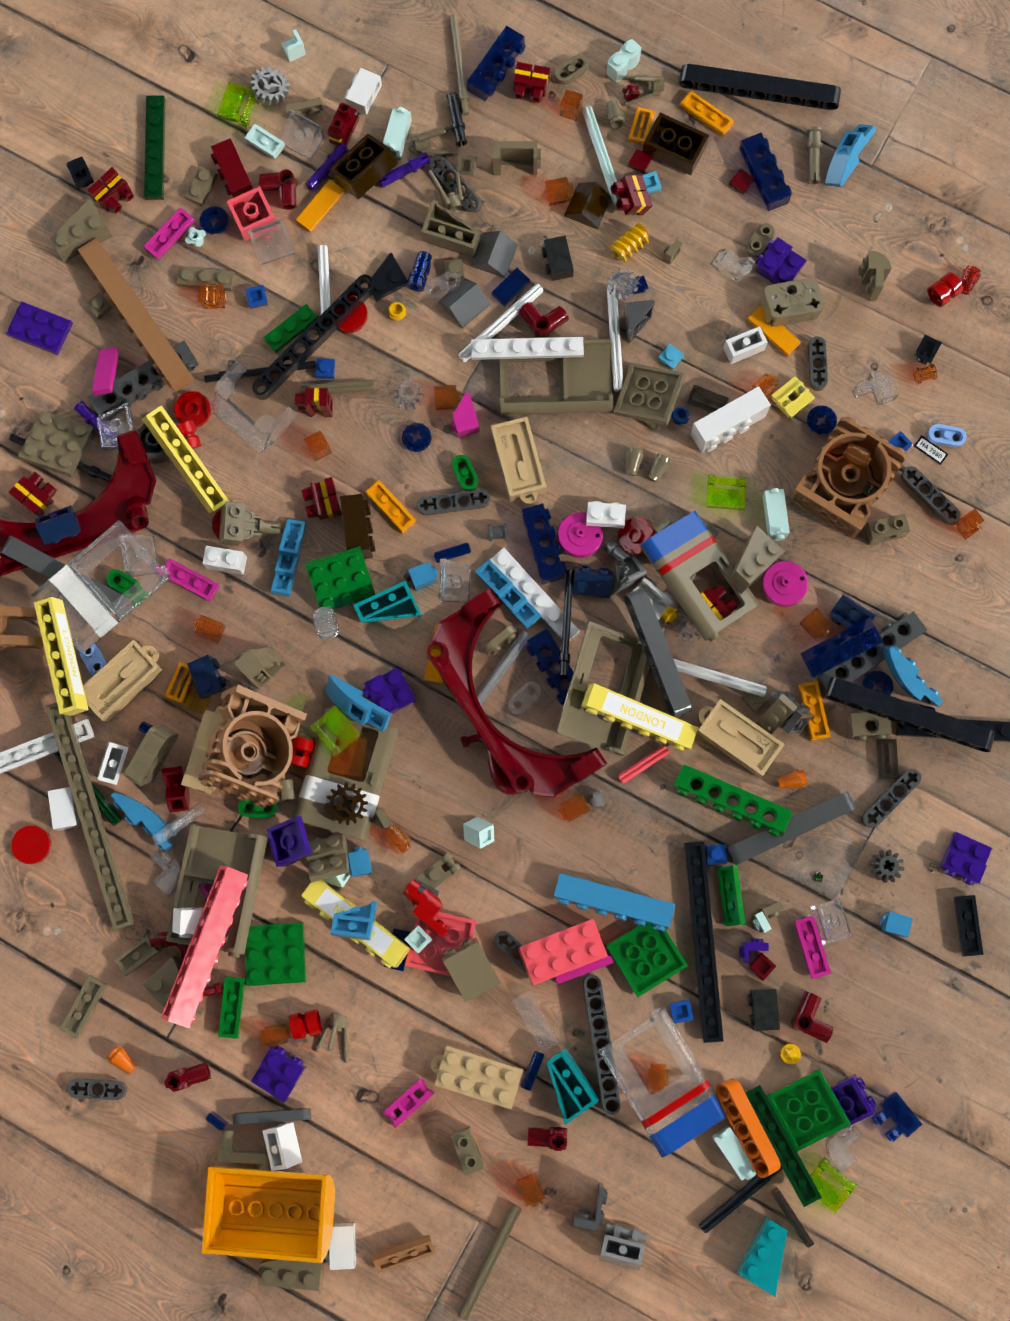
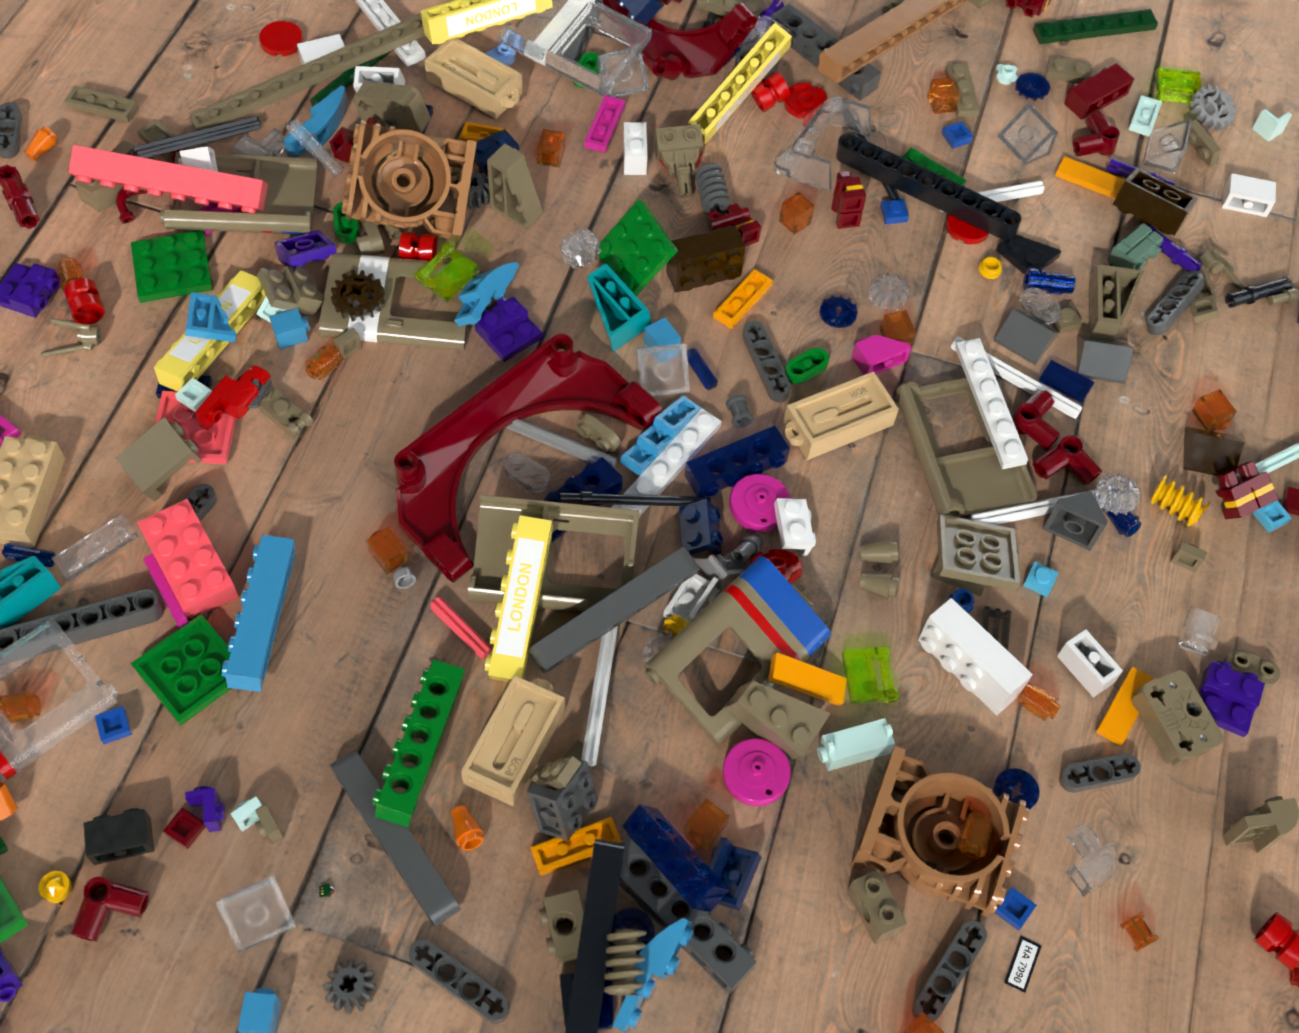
camera: 70 degrees right, 20 degrees down
dark pink tile [92,347,119,396] -> none
dark pink plate [143,207,195,261] -> none
green plate [218,976,246,1039] -> none
coral brick [227,186,278,241] -> none
dark azure slope [271,519,306,597] -> none
dark tan axle [301,380,375,394] -> none
dark red hips [327,103,359,147] -> none
clear orange plate [328,735,367,777] -> none
light aqua brick [383,107,412,160] -> none
dark tan plant [428,170,464,211] -> none
light aqua panel [463,817,494,849] -> none
dark tan panel [493,141,541,175] -> none
pearl dark grey brick [541,235,574,281] -> none
black plate [684,841,724,1043] -> none
dark red hips [701,584,737,620] -> none
blue plate [706,844,727,865] -> none
green plate [717,865,745,926] -> none
light yellow piece [771,376,815,419] -> none
dark pink plate [794,915,831,979] -> none
clear smoke tile [876,739,899,779] -> none
black bracket [914,334,942,365] -> none
light blue plate [927,424,967,448] -> none
none -> black axle [132,116,261,158]
none -> dark tan piece [604,929,646,996]
none -> dark grey piece [695,163,731,214]
none -> light orange tile [768,653,847,706]
none -> dark red piece [1032,435,1103,486]
none -> sand green brick [1108,223,1163,270]

